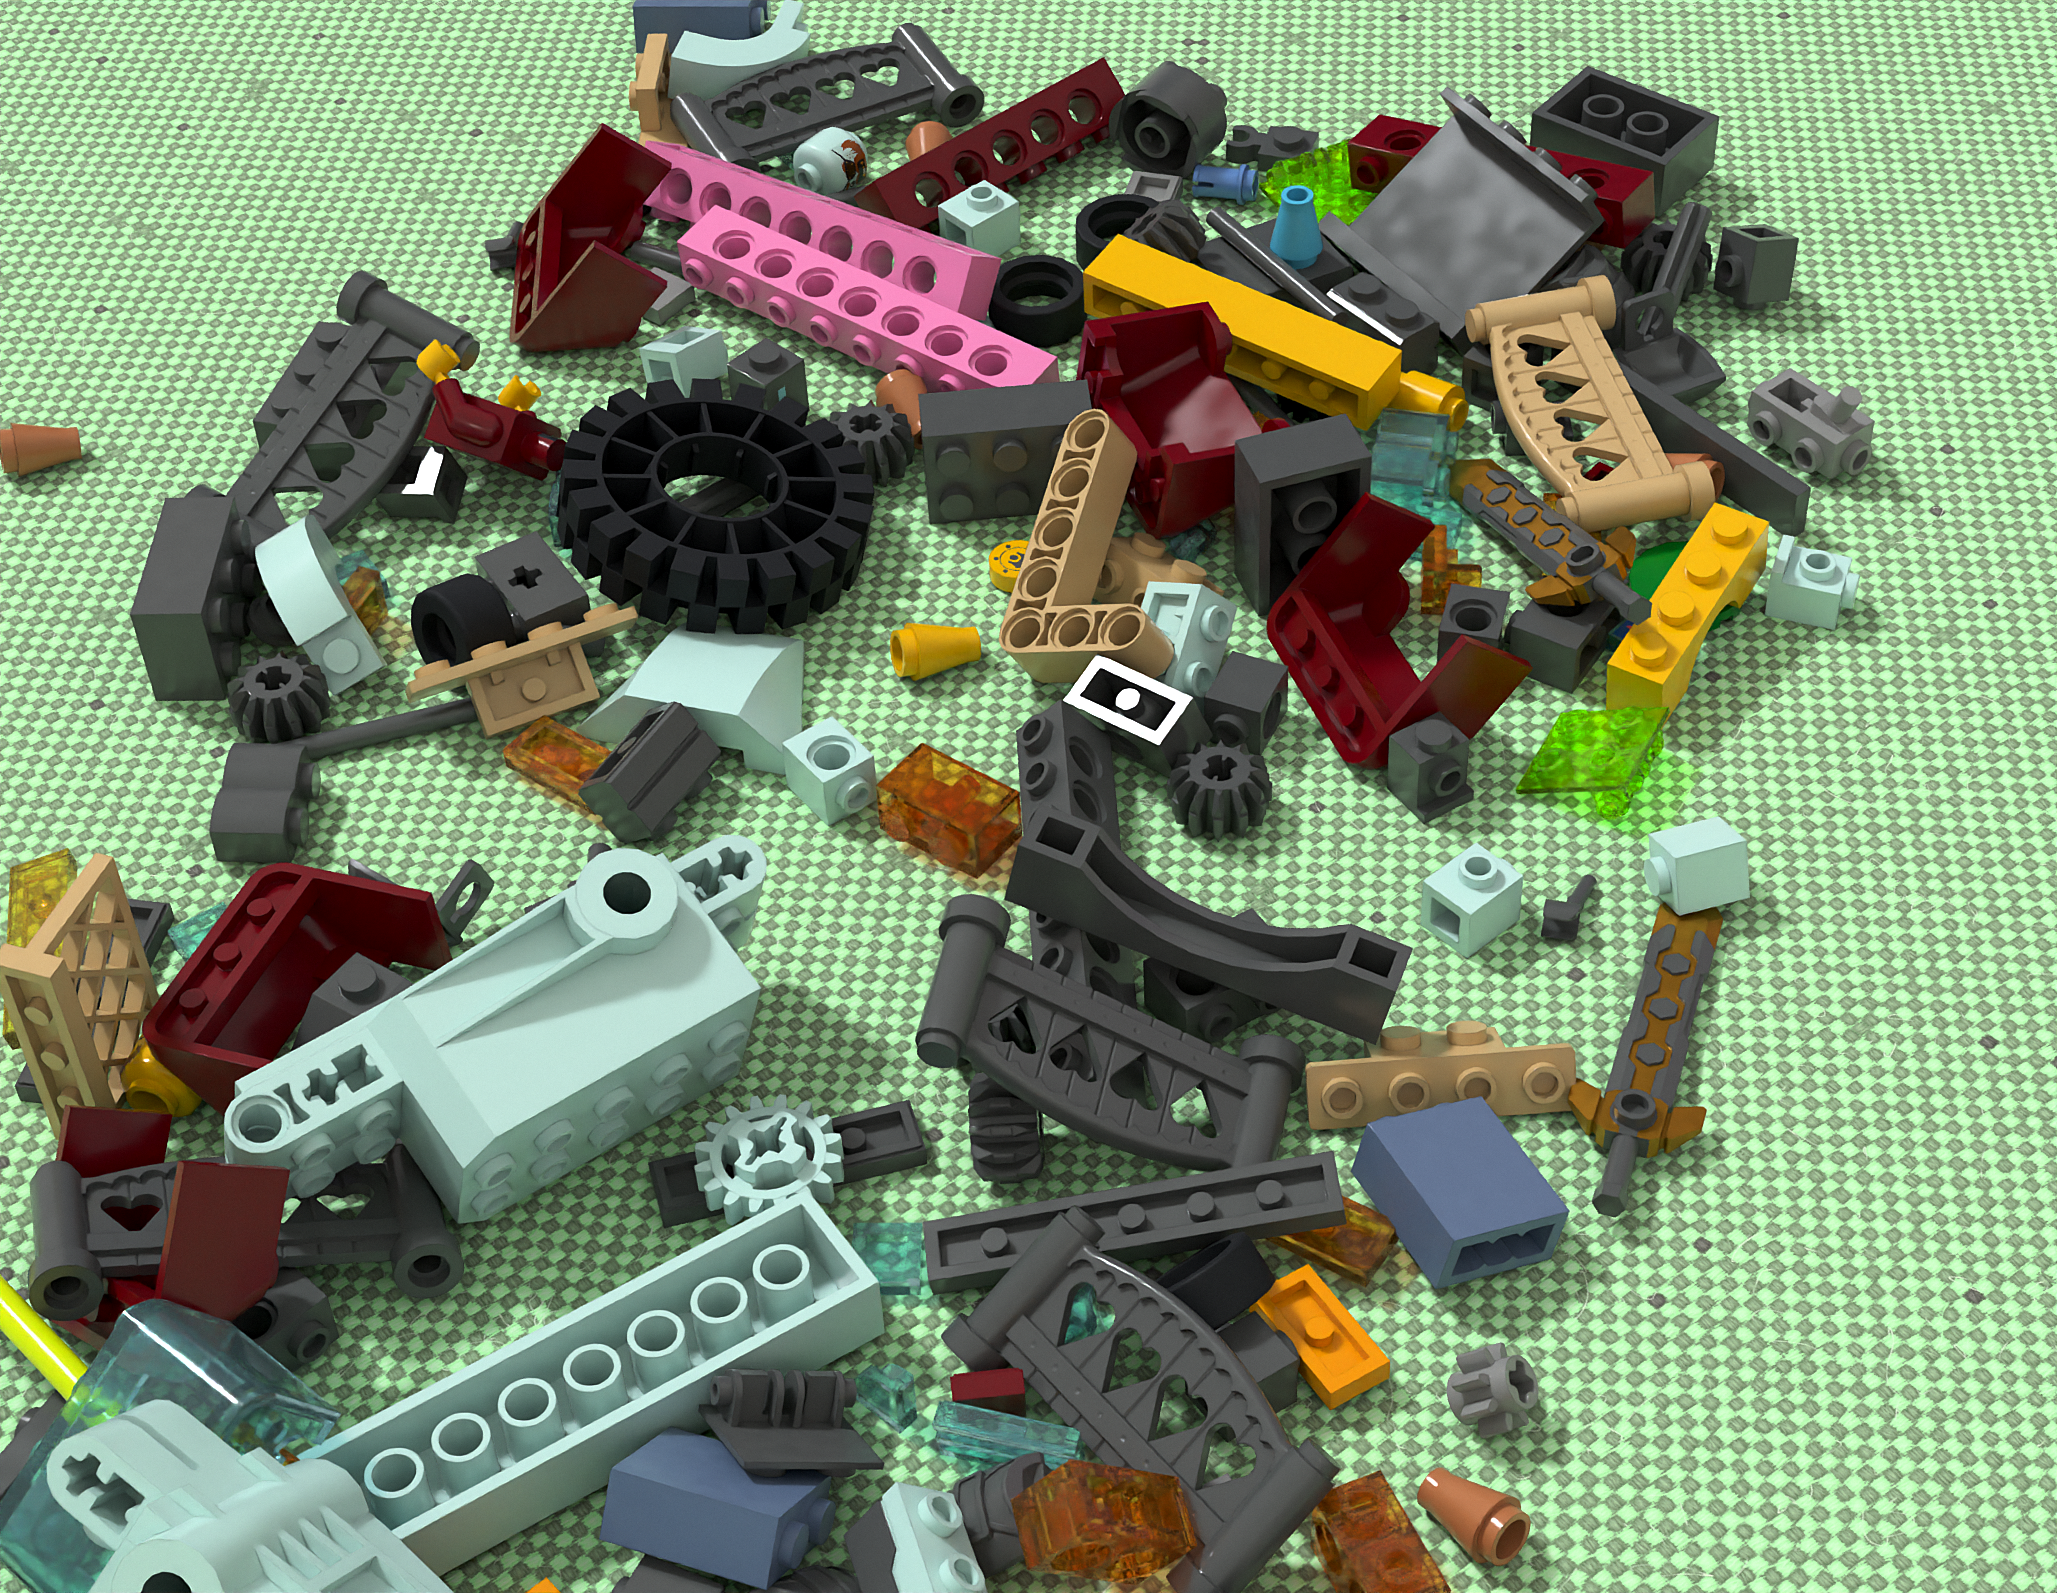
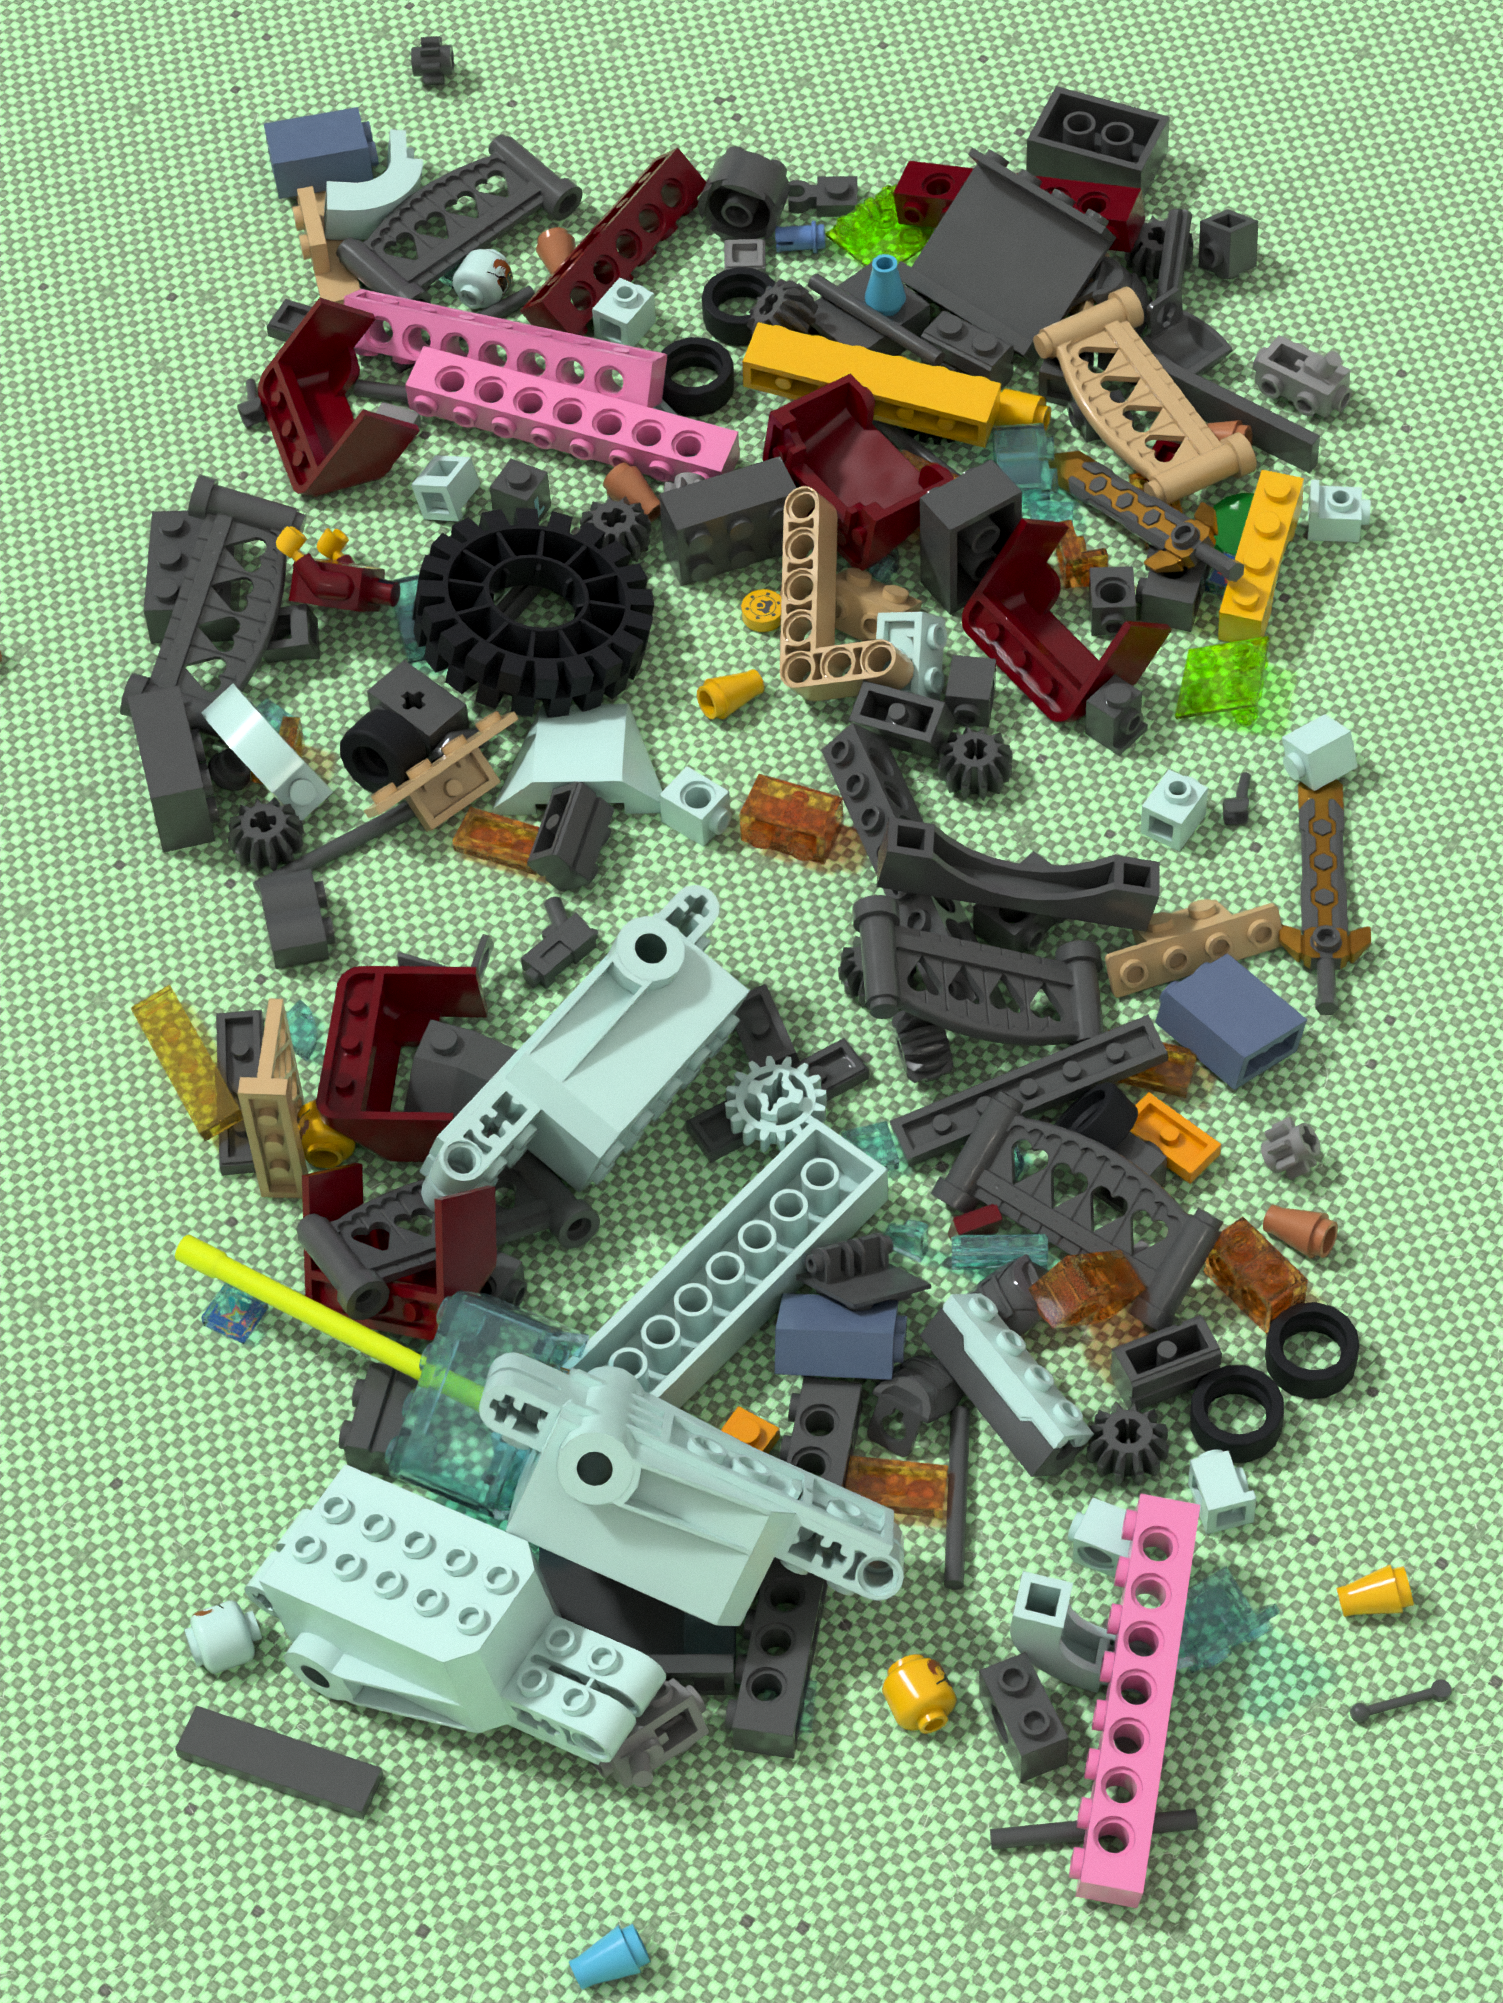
camera: 15 degrees left, 10 degrees up
none -> dark grey plate [735,984,800,1067]

